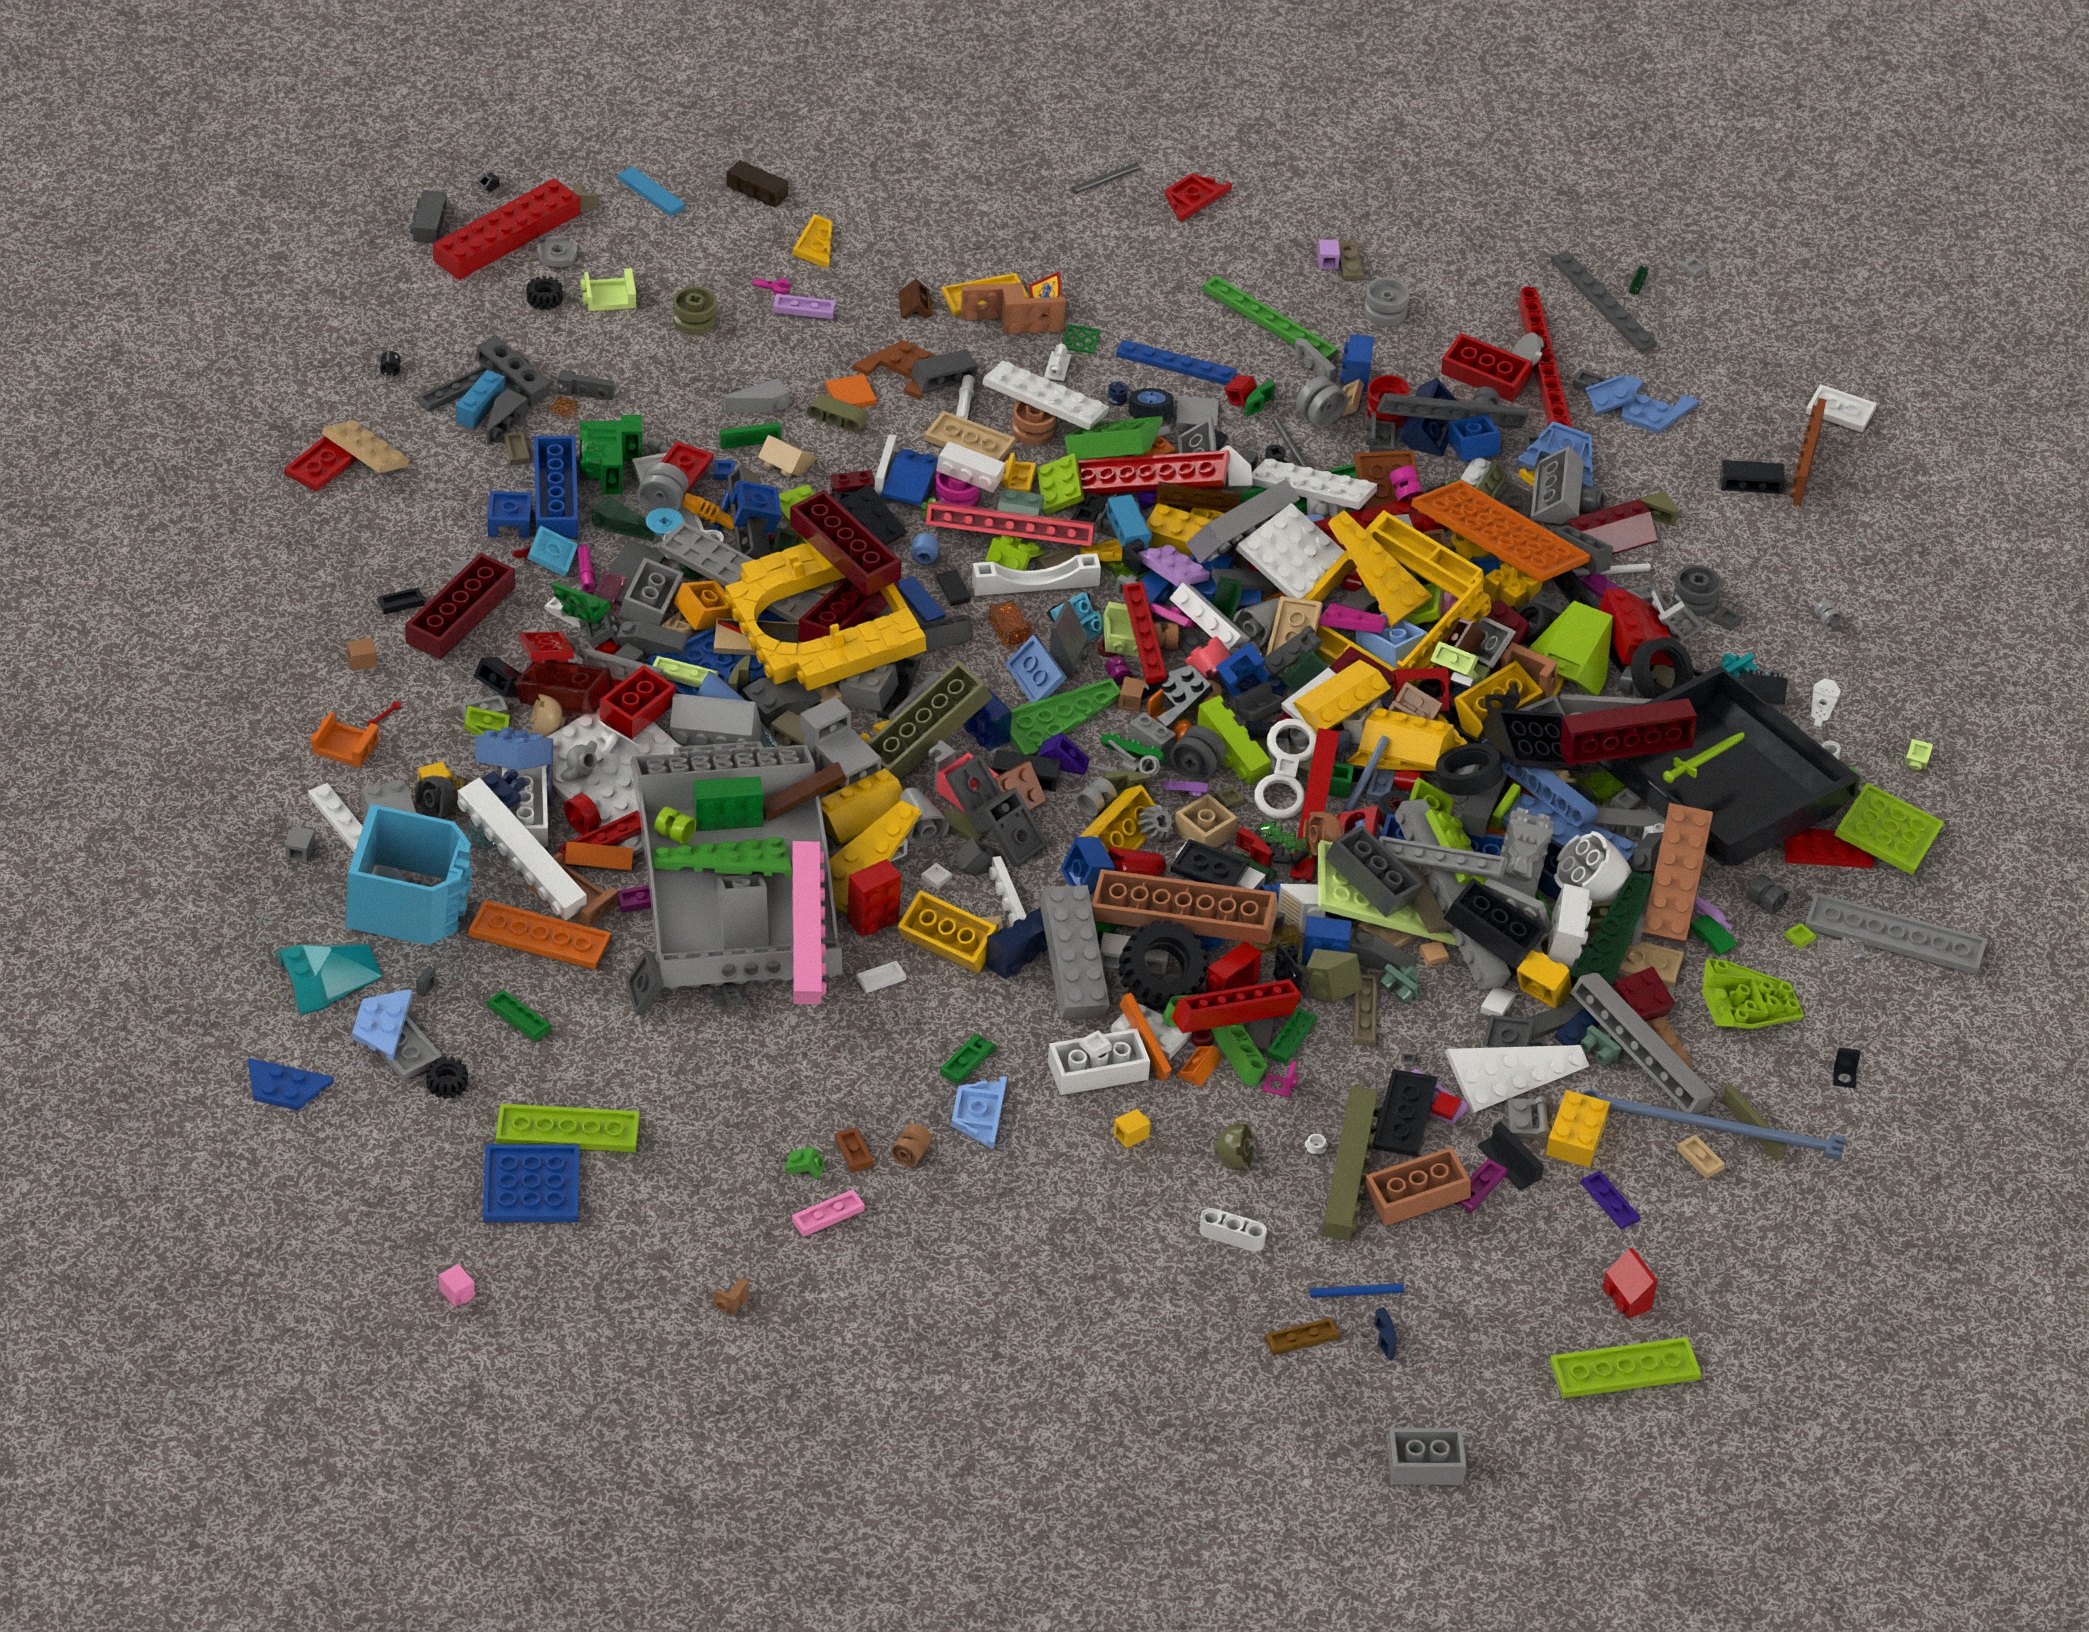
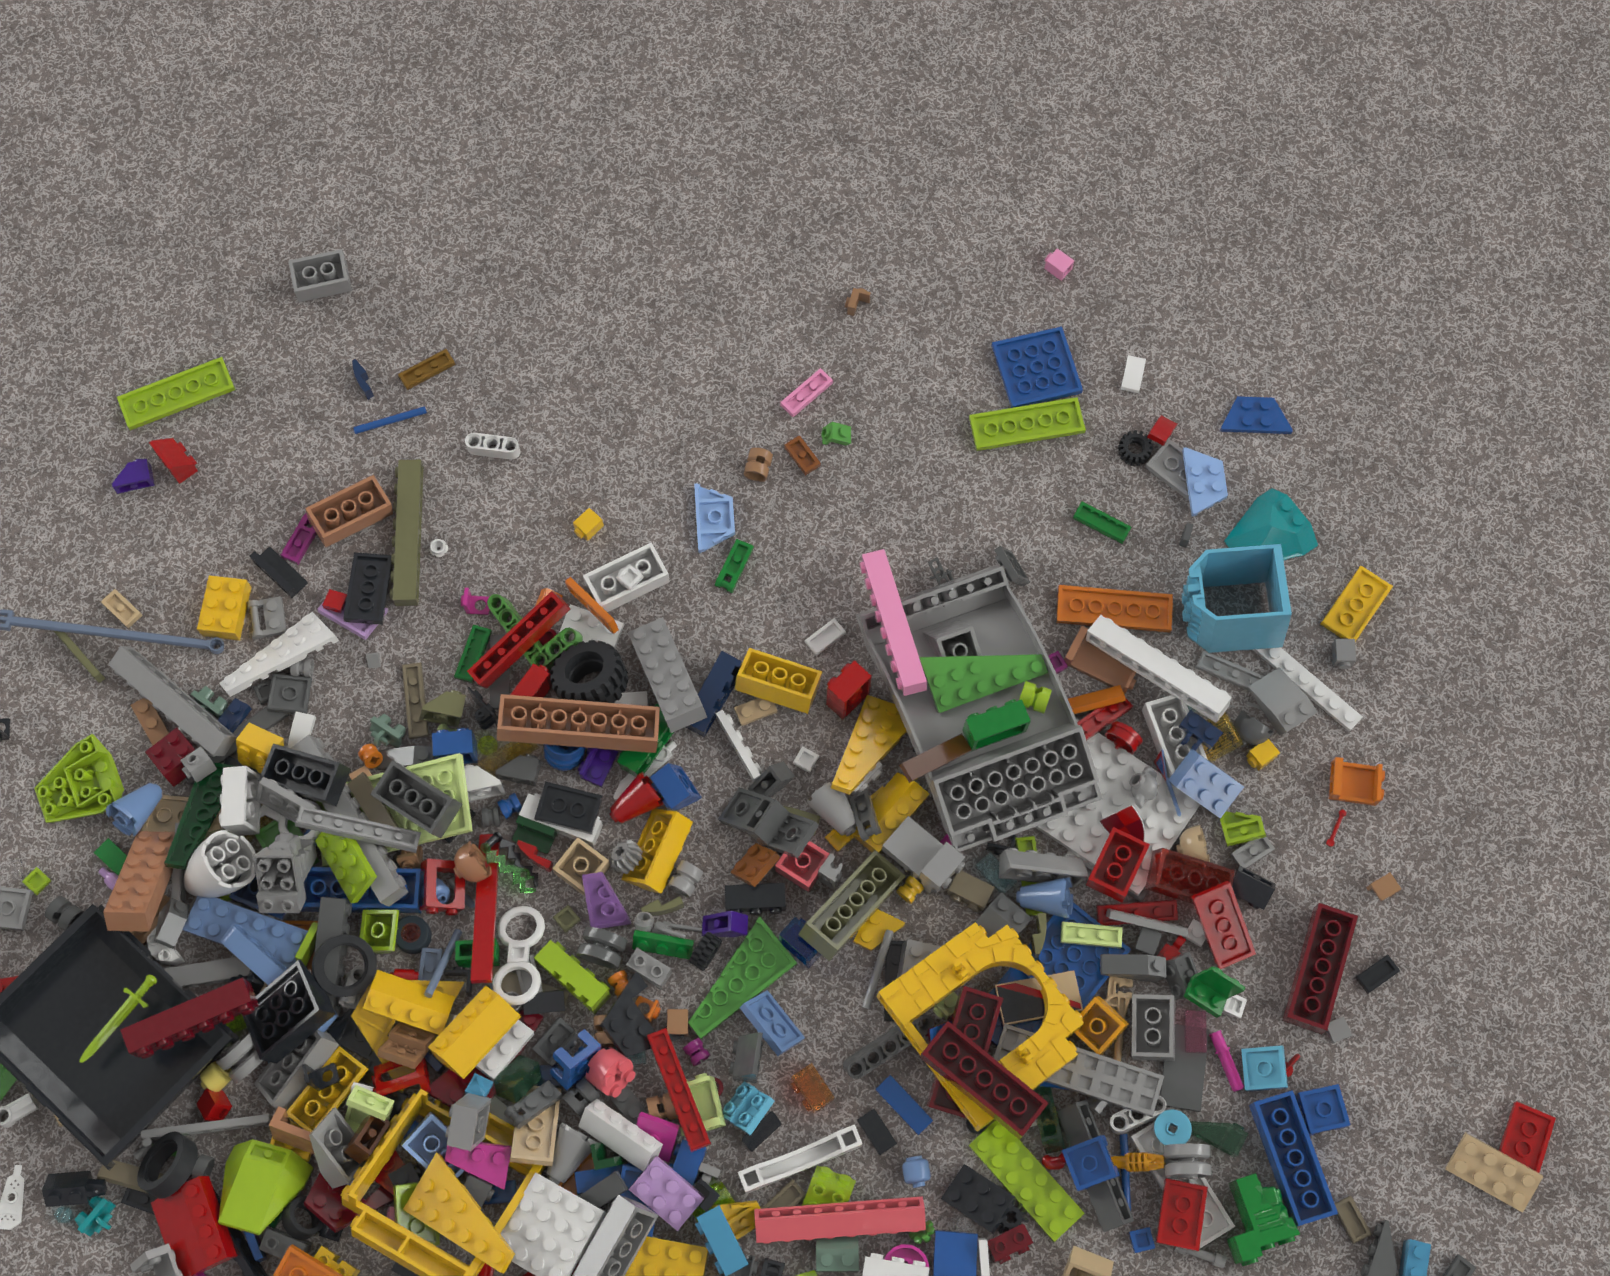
camera: 170 degrees right, 25 degrees up
olive cylinder [1214,1124,1254,1170] -> none
dark purple tile [1580,1171,1640,1229] -> none
none -> medium blue cone [106,783,163,836]
none -> dark purple slope [112,459,155,494]
none -> light grey brick [181,746,217,783]
none -> orange wheel [358,744,383,769]
none -> light grey brick [446,1093,491,1151]
none -> dark azure tile [465,1073,494,1097]
none -> black tyre [689,931,722,971]
none -> dark grey plate [850,789,882,841]
none -> white slope [1121,355,1146,393]
none -> red slope [1147,415,1177,446]
none -> yellow tile [1320,566,1393,641]

